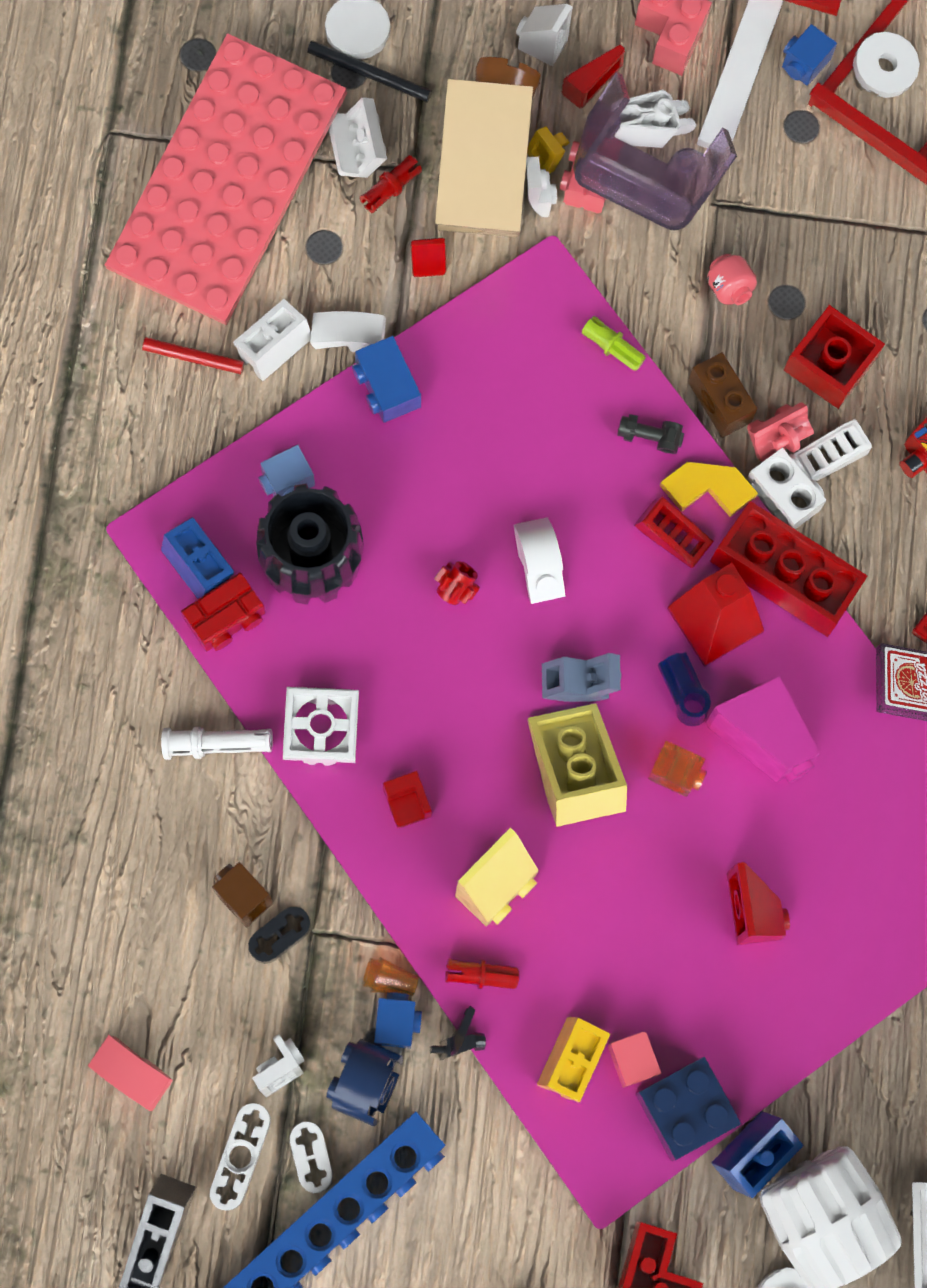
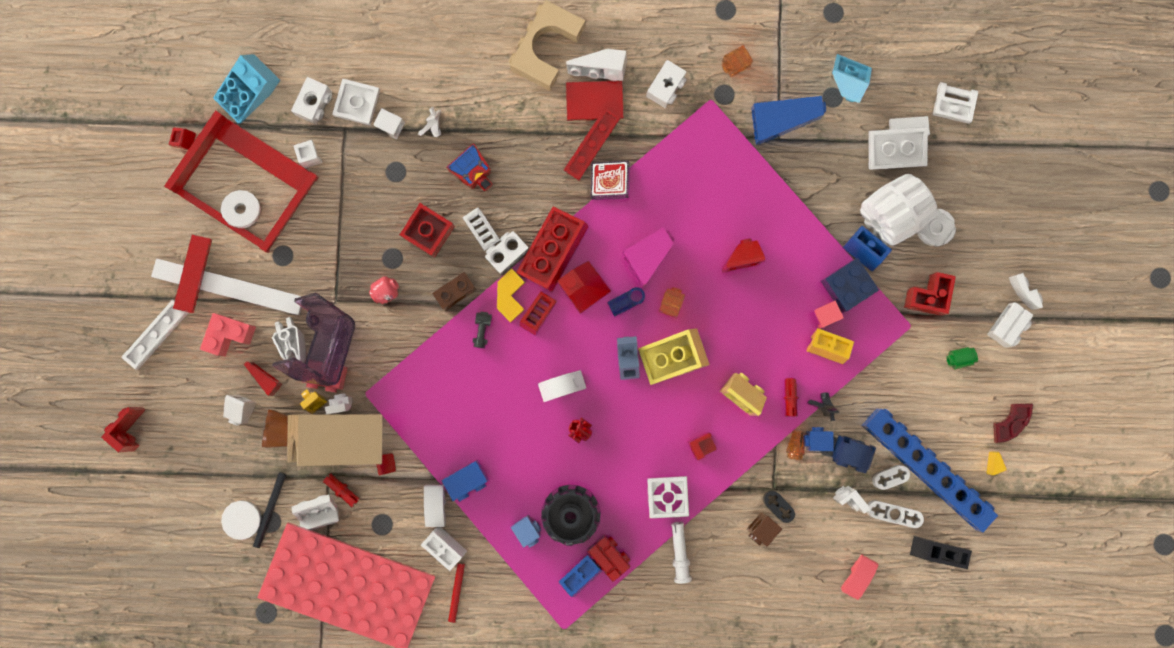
camera: 90 degrees left, 10 degrees up
lime axle [581,316,645,371] -> none
coral hips [747,402,814,461] -> none
blue brick [782,24,837,86] -> none

